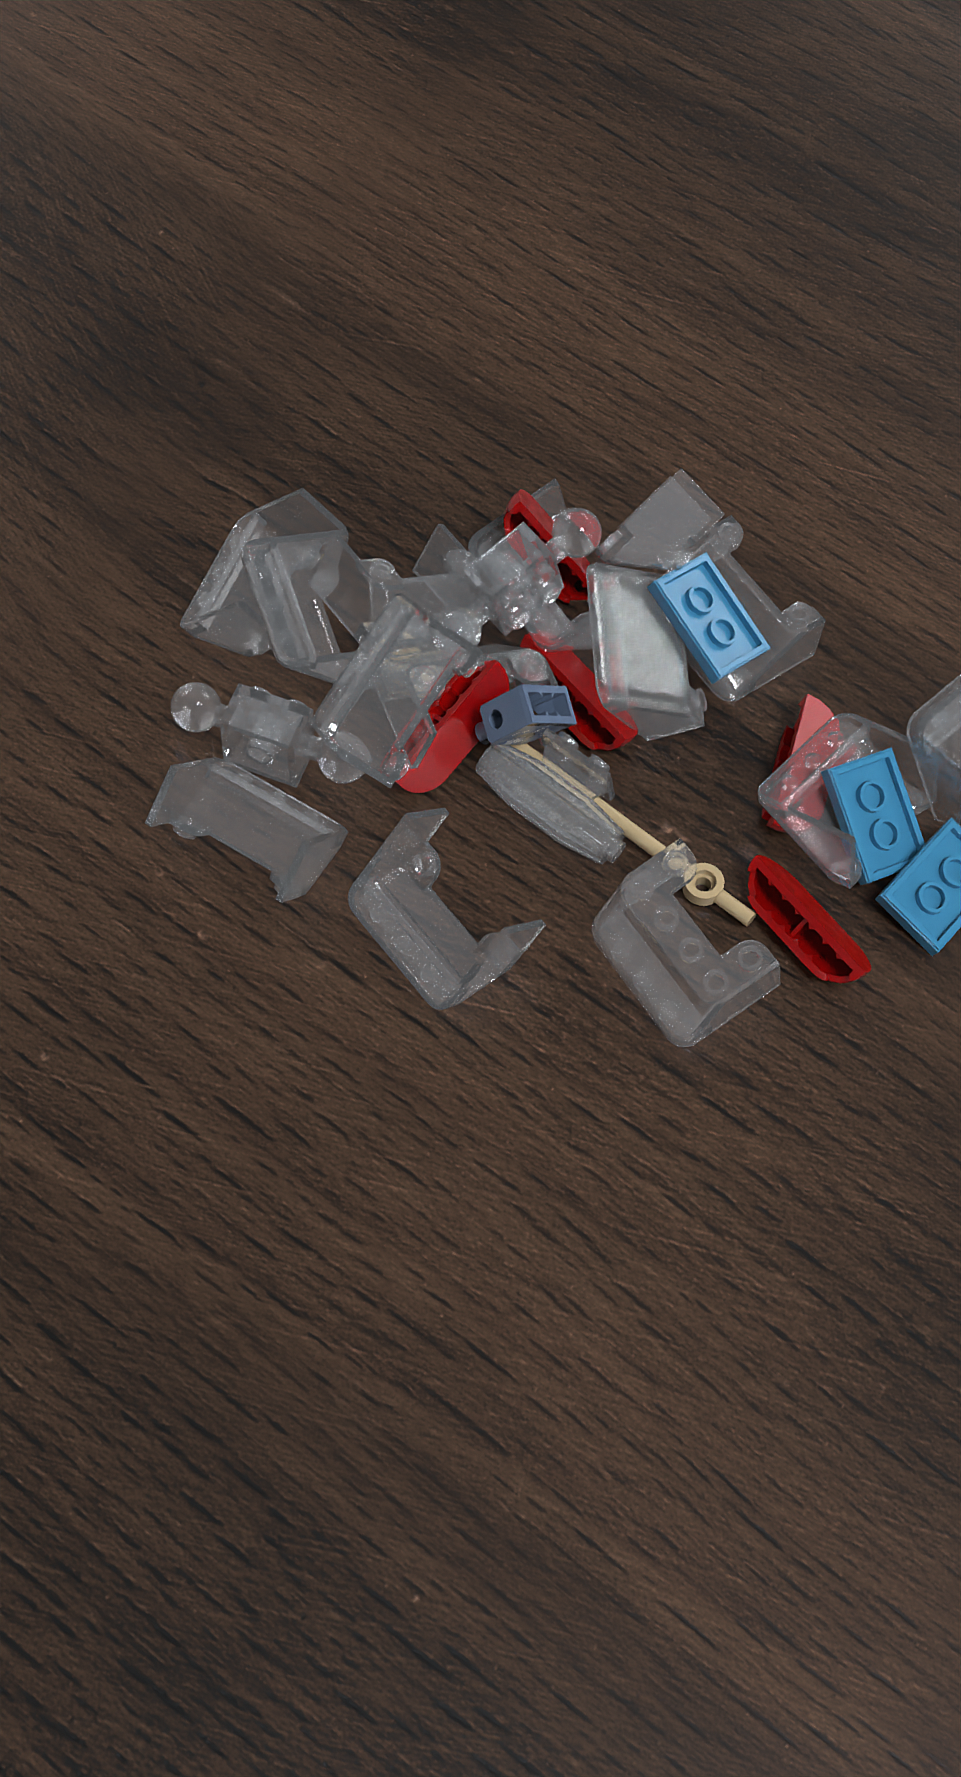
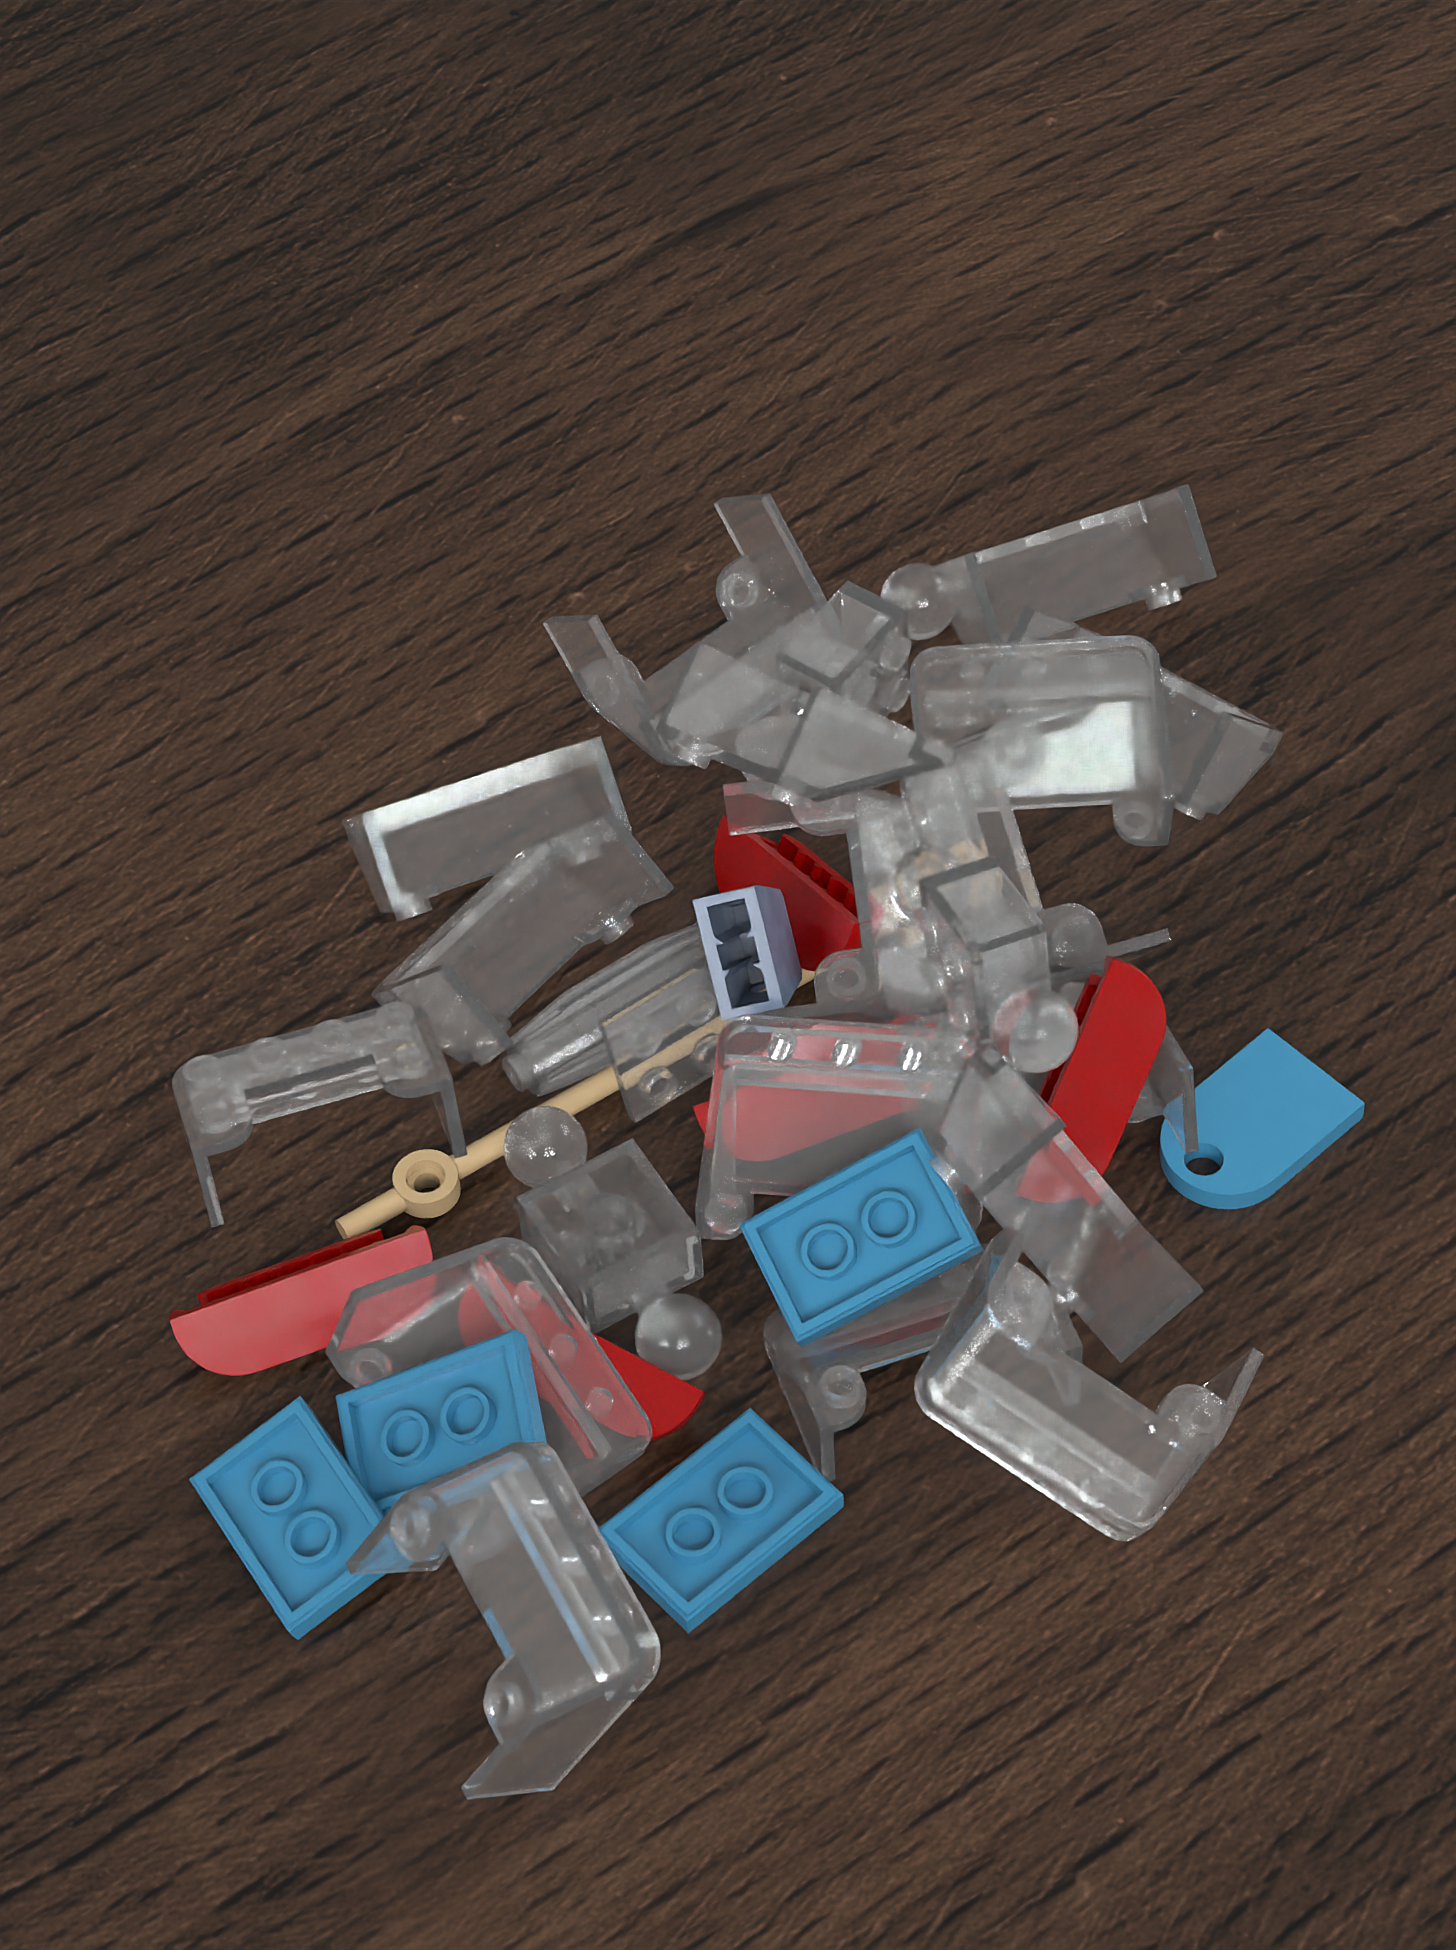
camera: 115 degrees right, 10 degrees down
none -> clear windscreen [372,809,675,1066]
none -> clear brick [503,1106,722,1381]
none -> dark azure tile [595,1408,844,1634]
none -> clear windscreen [914,1200,1265,1541]
none -> clear windscreen [925,484,1217,663]
none -> dark azure tile [1159,1028,1365,1209]

